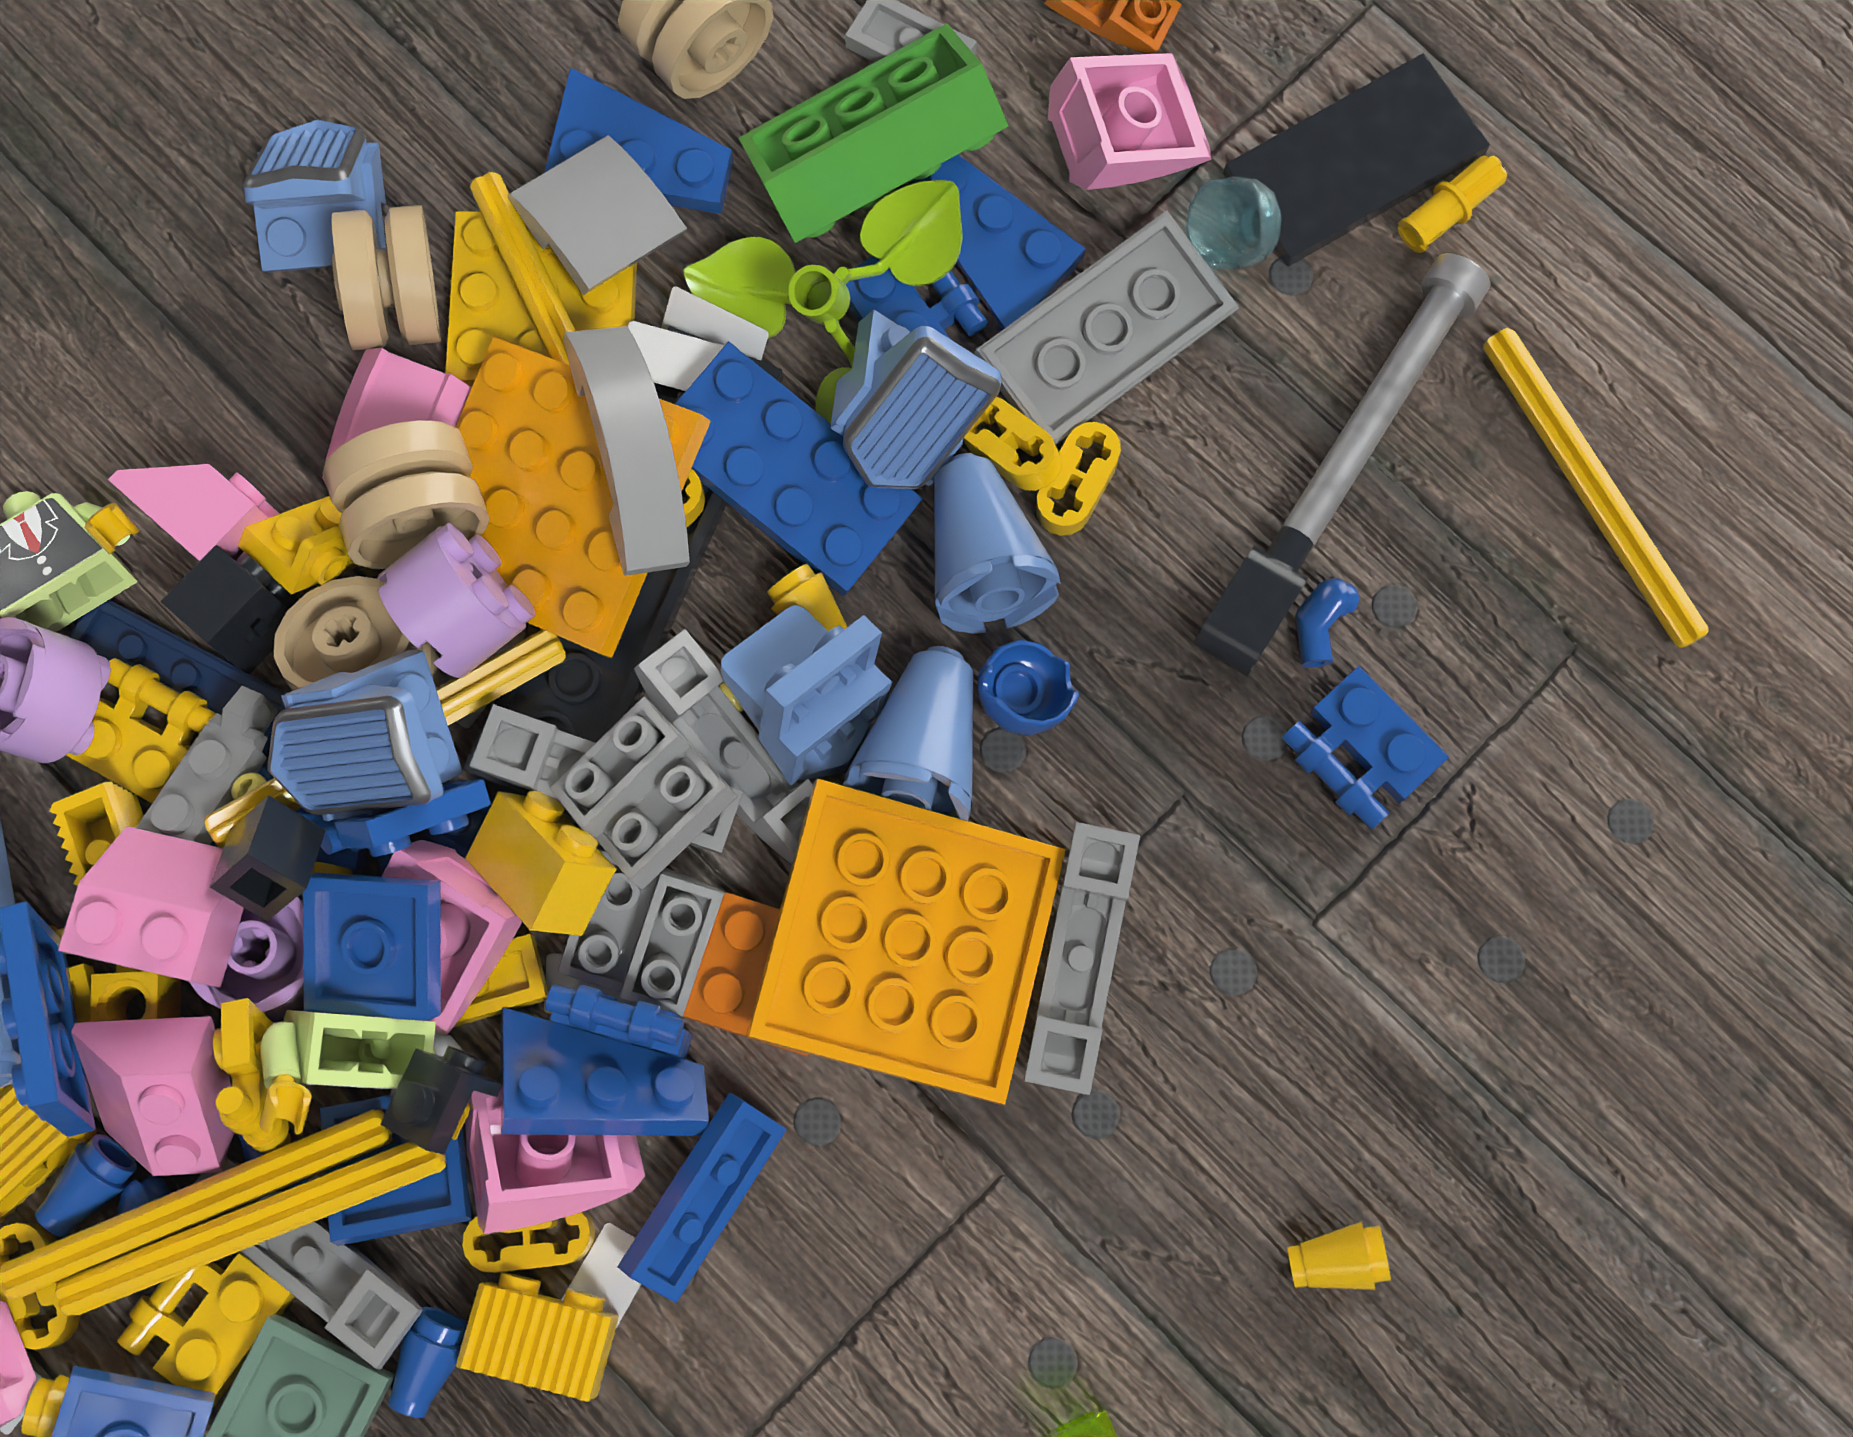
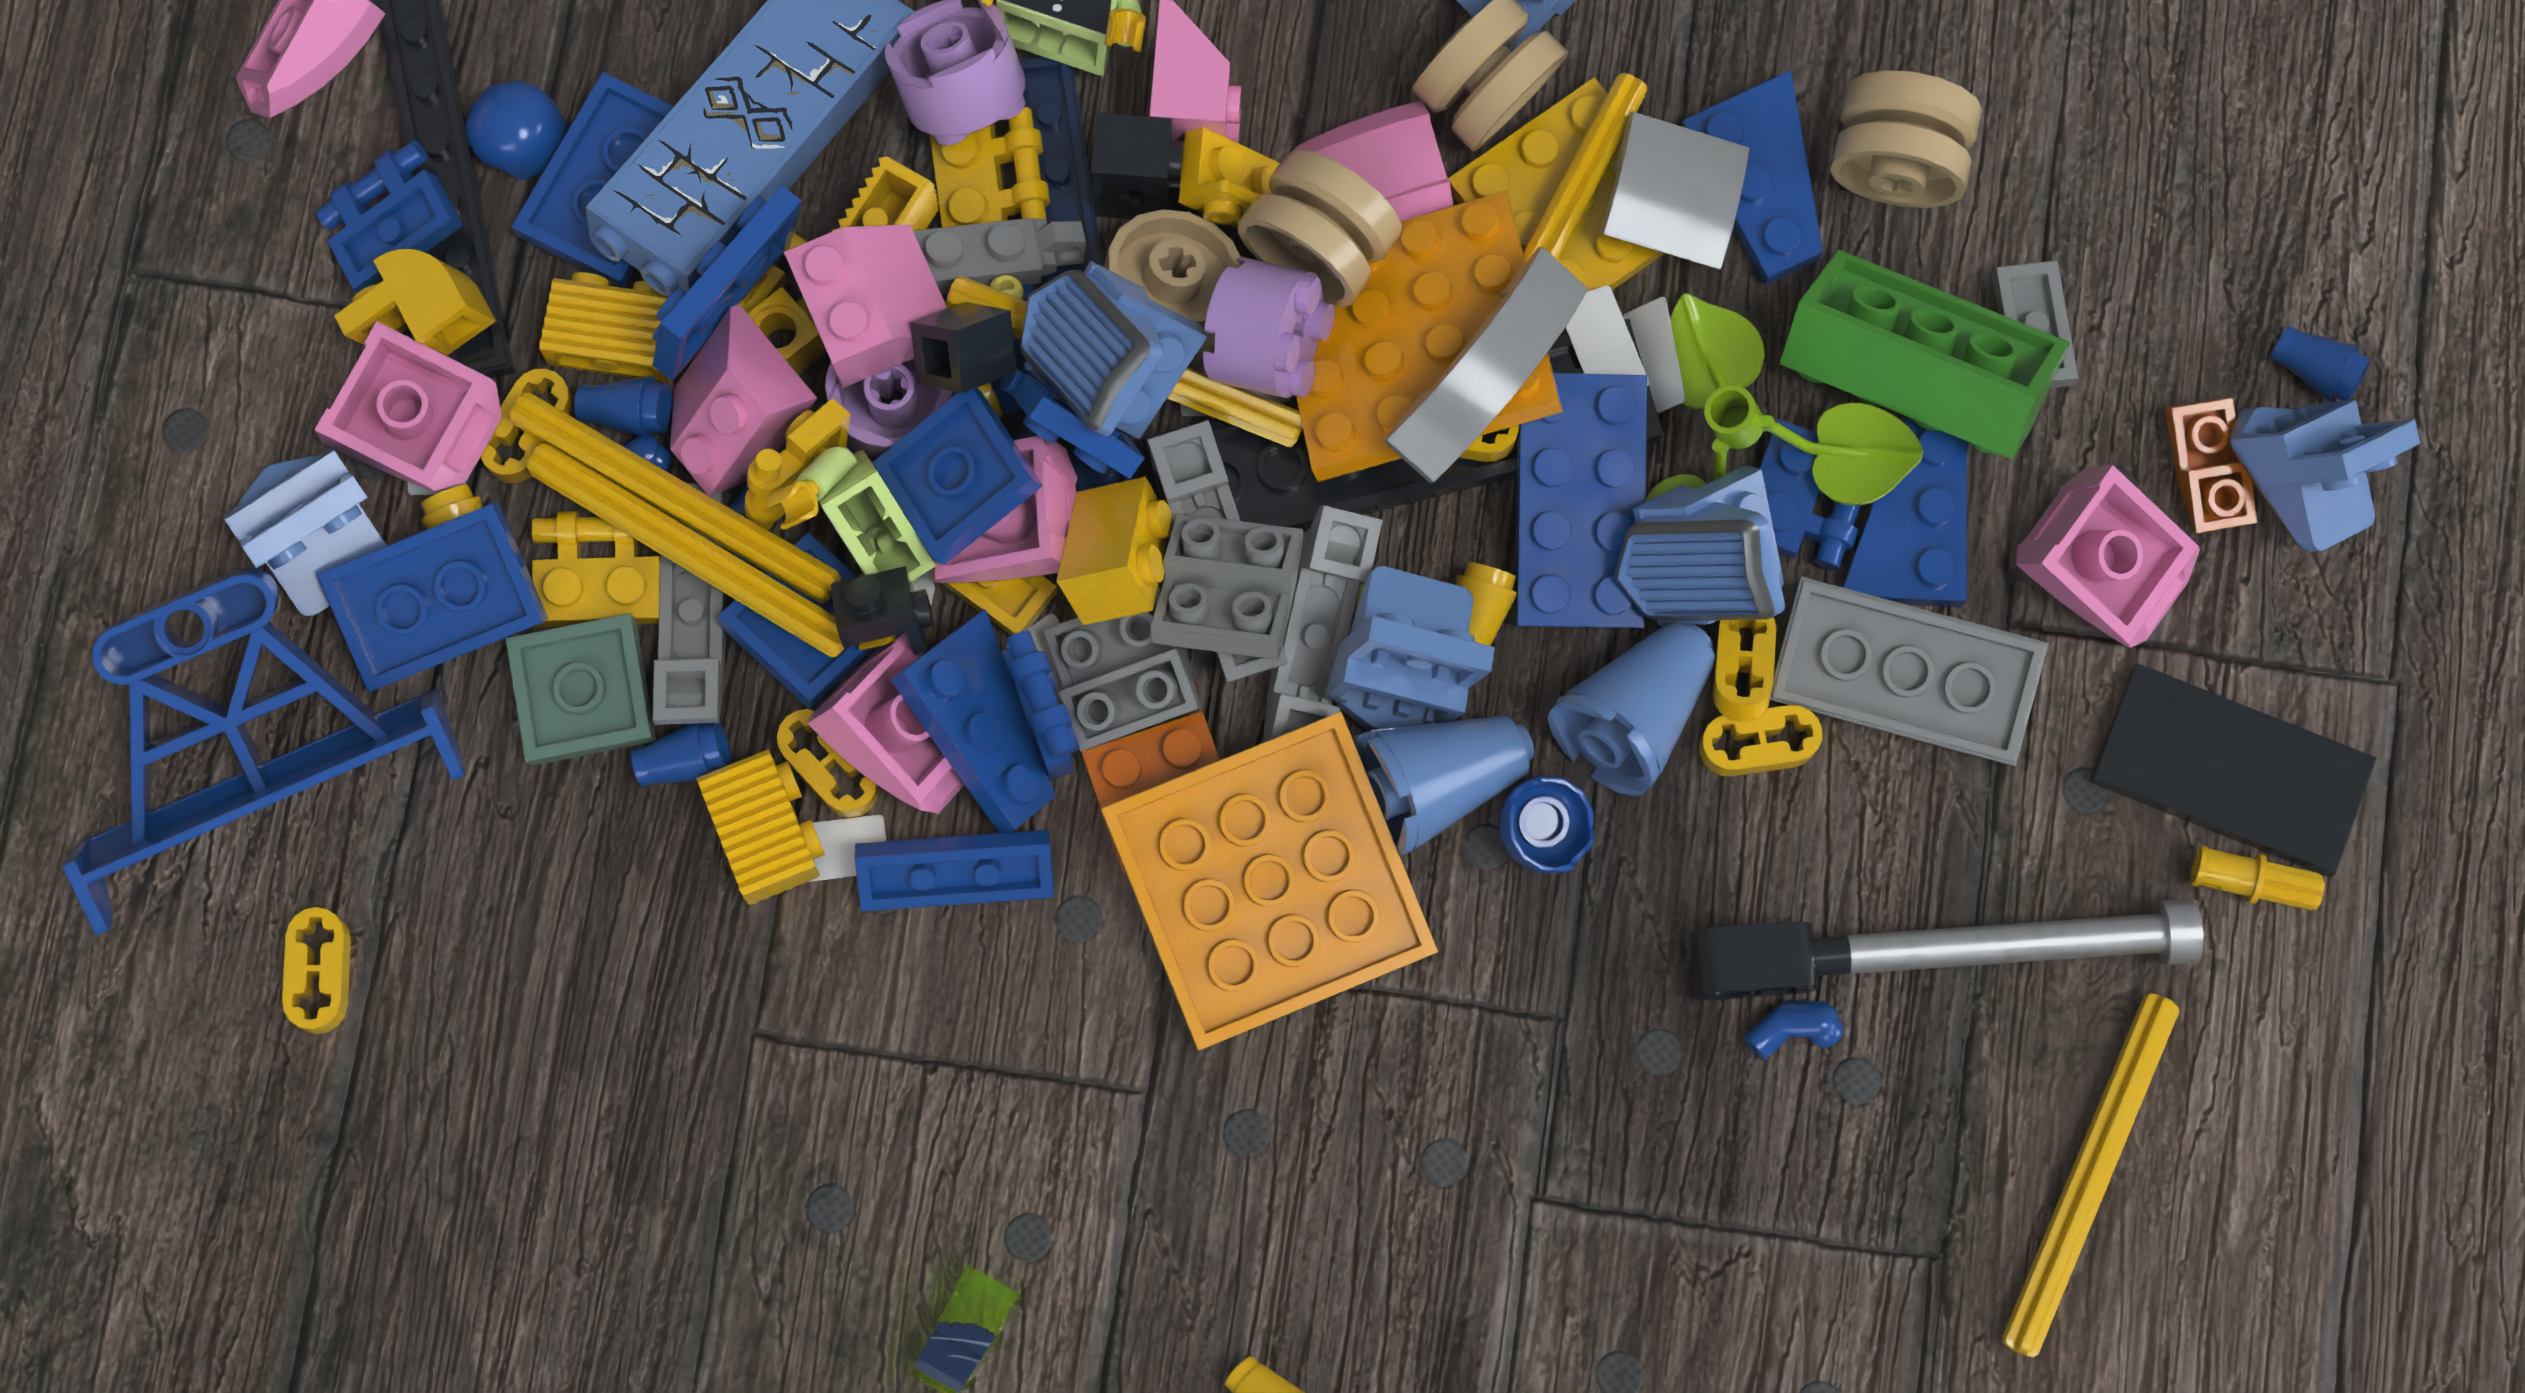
camera: 50 degrees right, 0 degrees up
light grey slope [1024,822,1140,1095] -> none
clear light blue hair [1186,176,1282,270] -> none
blue plate [1282,666,1449,830] -> none

